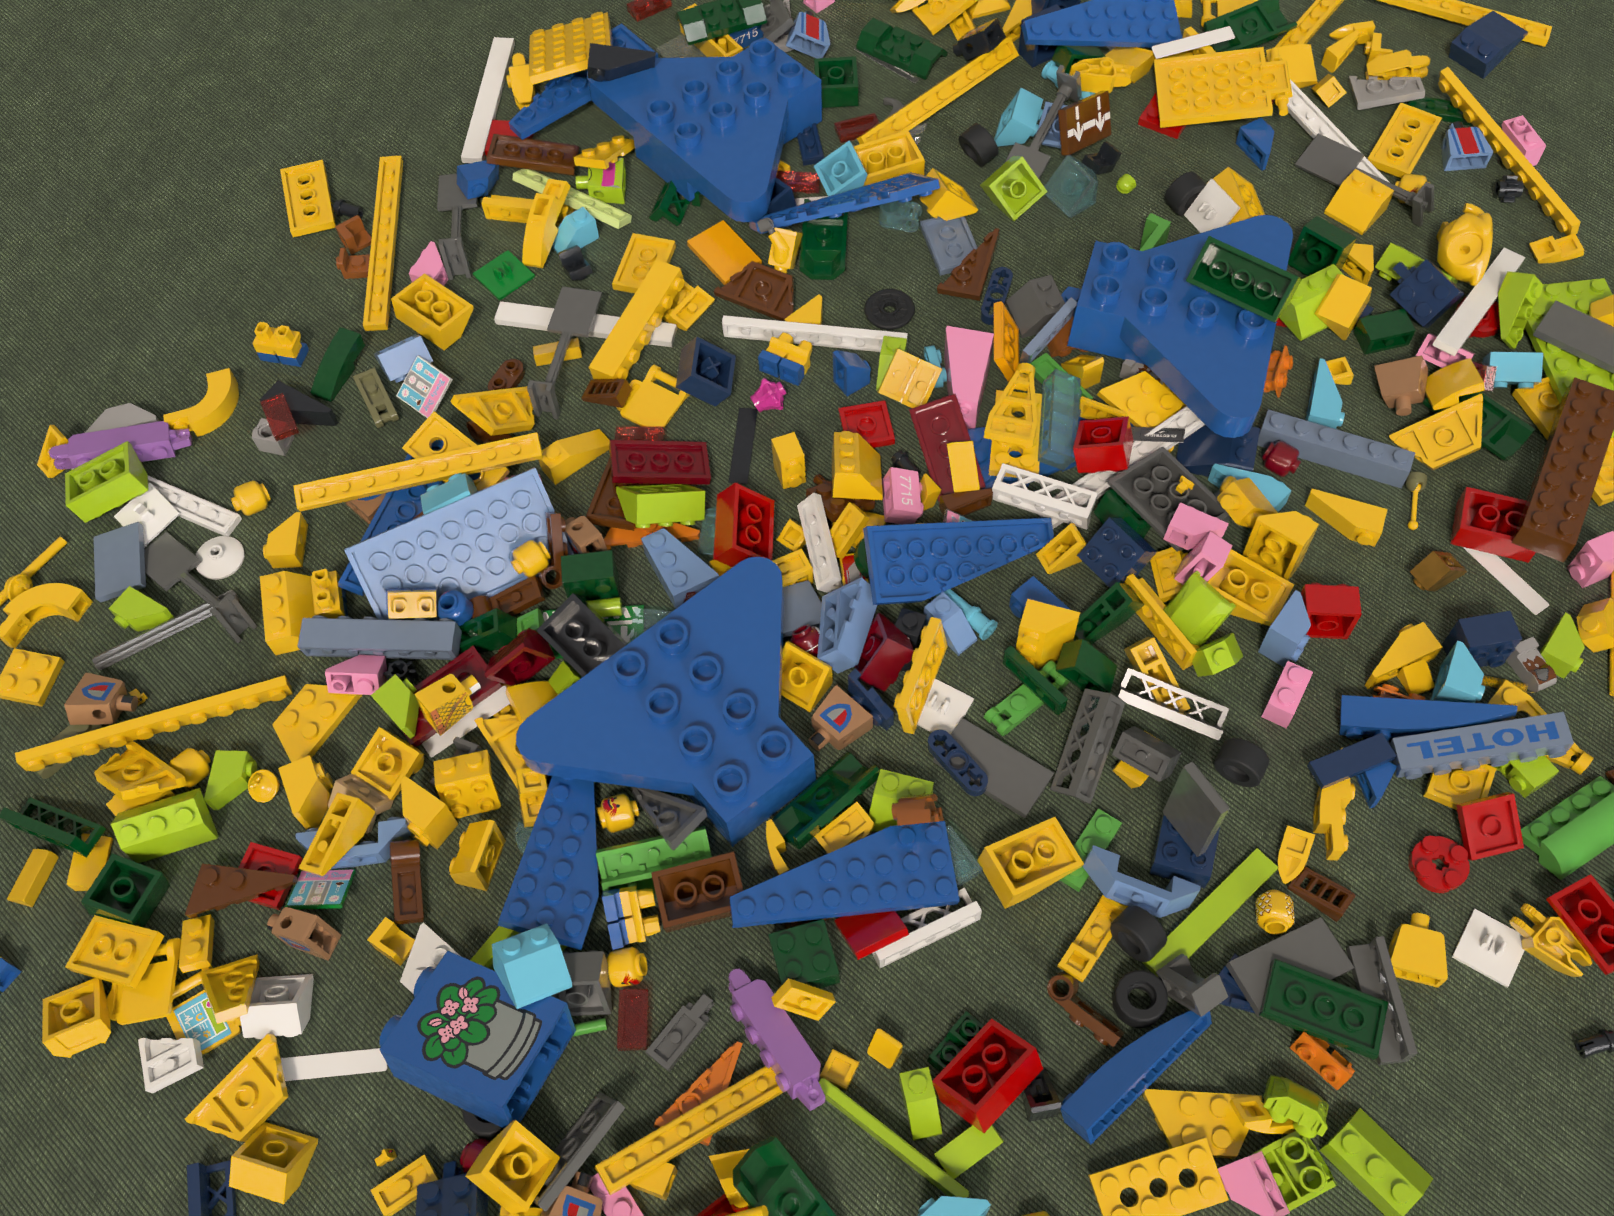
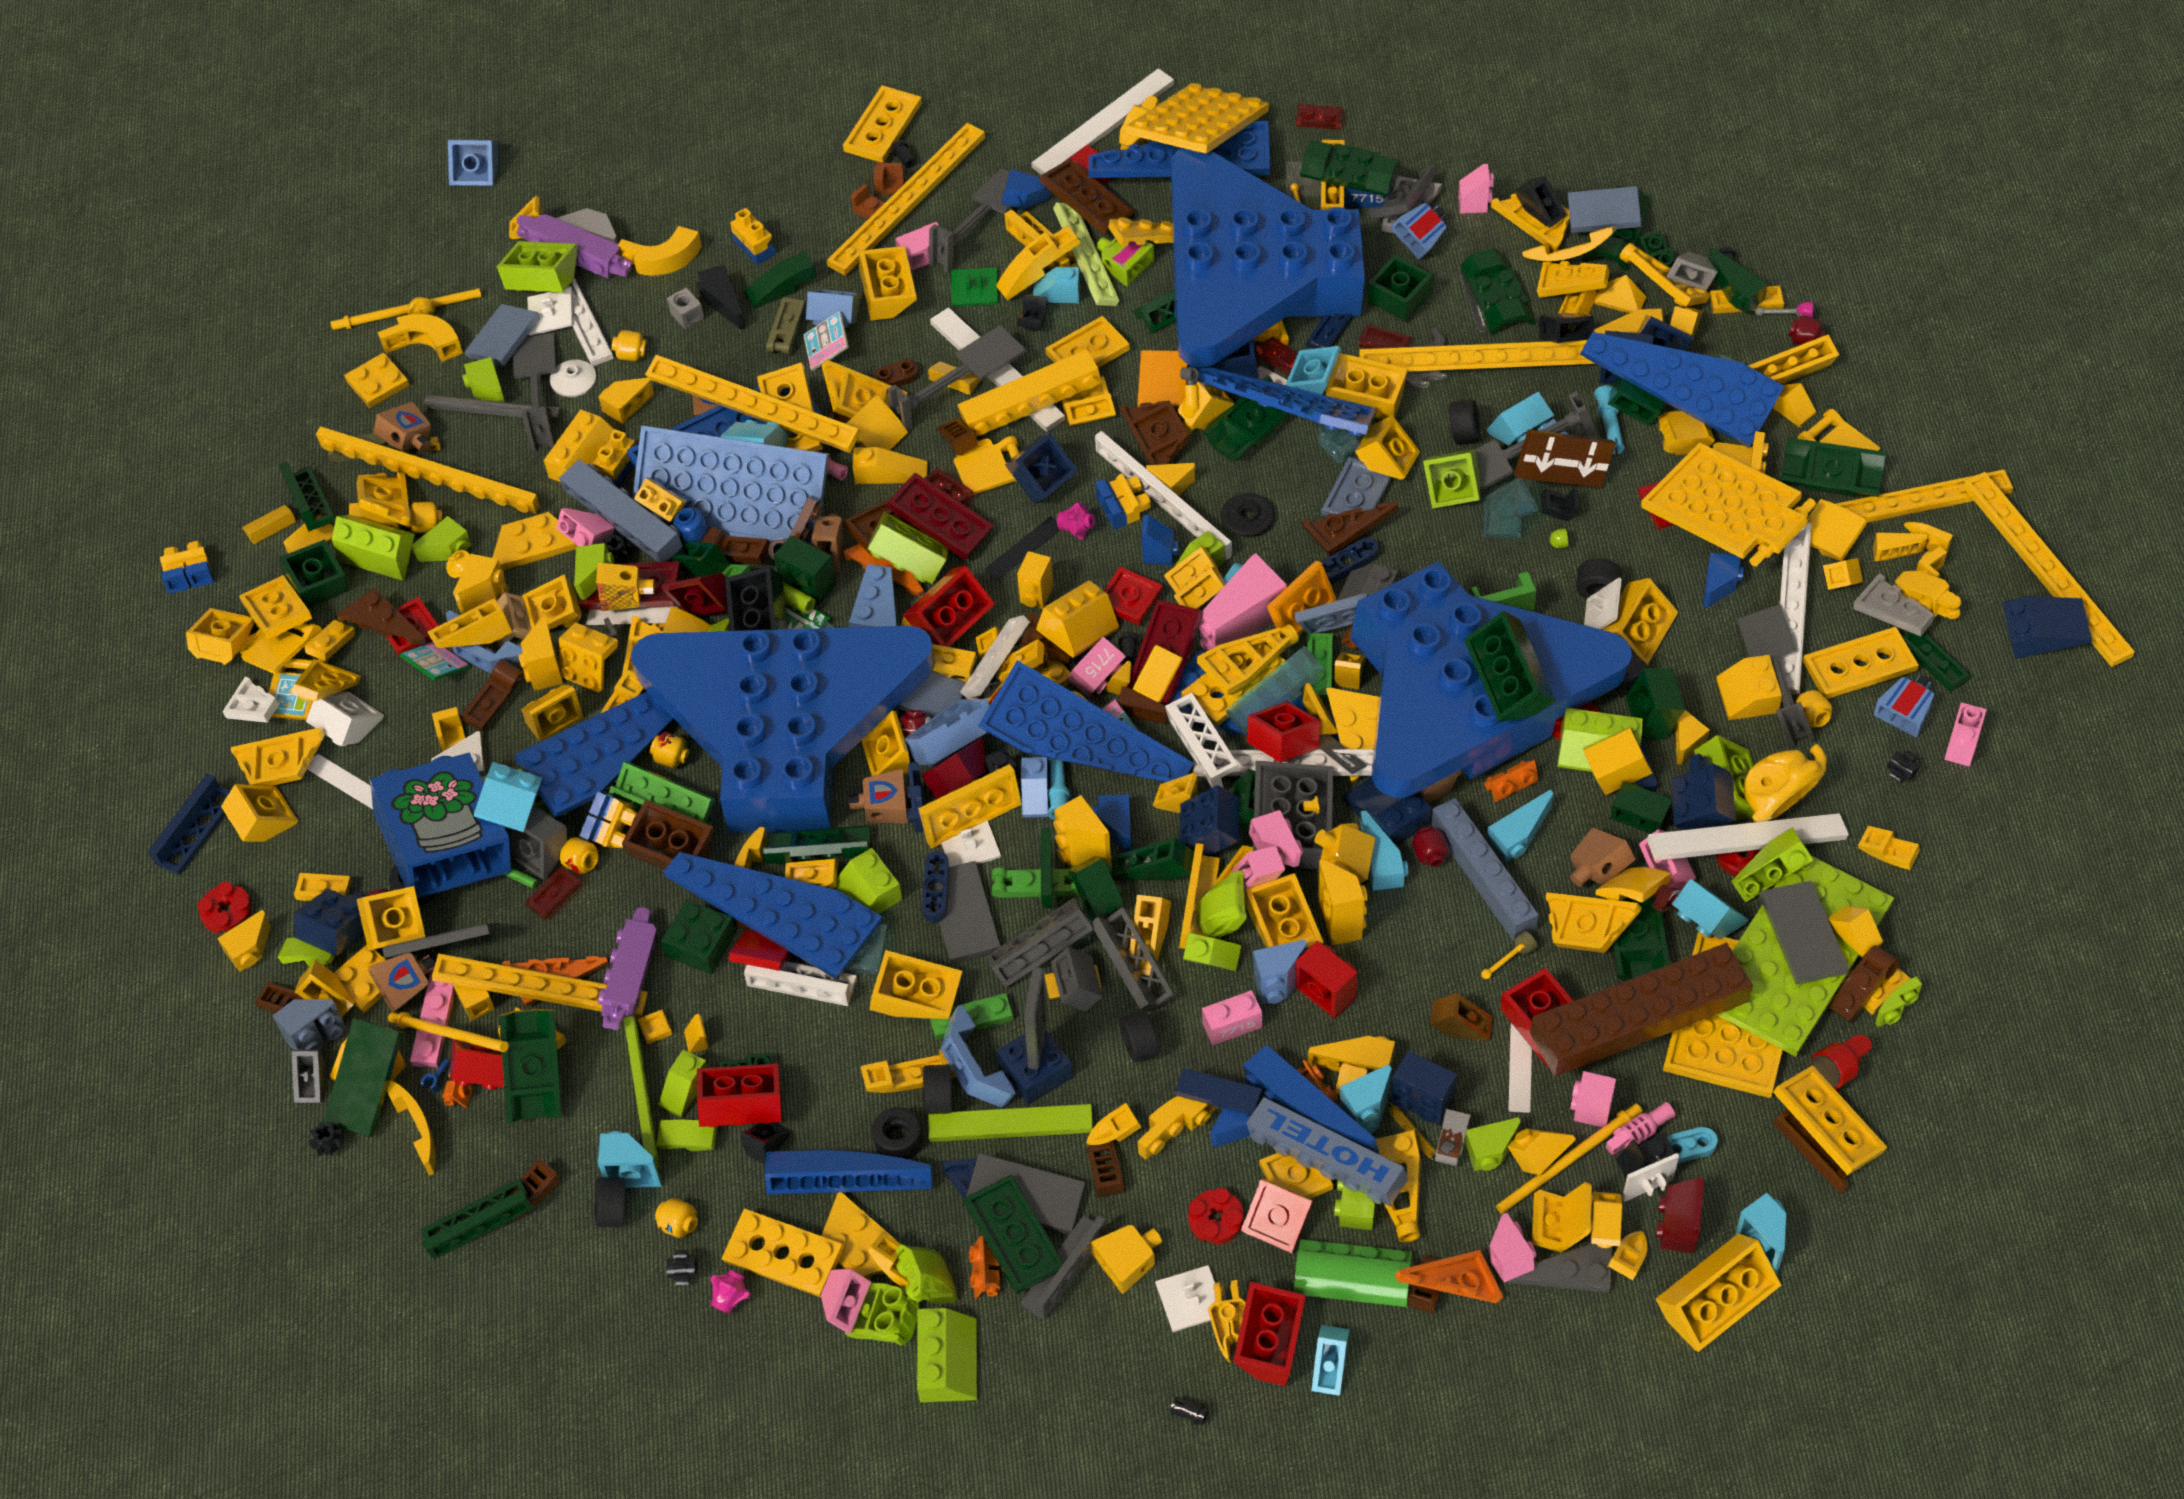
camera: 40 degrees right, 5 degrees down
clear red tile [260,393,299,442] -> none
medium nougat torso [267,907,341,961] -> none
yellow piece [374,1149,397,1166] -> none
yellow head [511,540,551,577] -> none
black slope [588,43,656,81] -> none
dark grey wing [631,787,707,850] -> none
dark grey hinge [645,994,714,1072] -> none
yellow plate [771,978,836,1021] -> none
dark orange cylinder [892,793,944,826] -> none
reddish brown plate [1047,971,1125,1047] -> none
yellow hinge [1069,57,1131,93] -> none
white sticker [1152,26,1235,59] -> none
dark grey panel [1156,954,1228,1017] -> none
yellow head [1255,890,1294,934] -> none
yellow slope [1305,489,1387,547] -> none
yellow slope [1326,357,1354,385] -> none
yellow plate [1438,67,1580,236] -> none
none -> yellow slope [846,395,908,450]

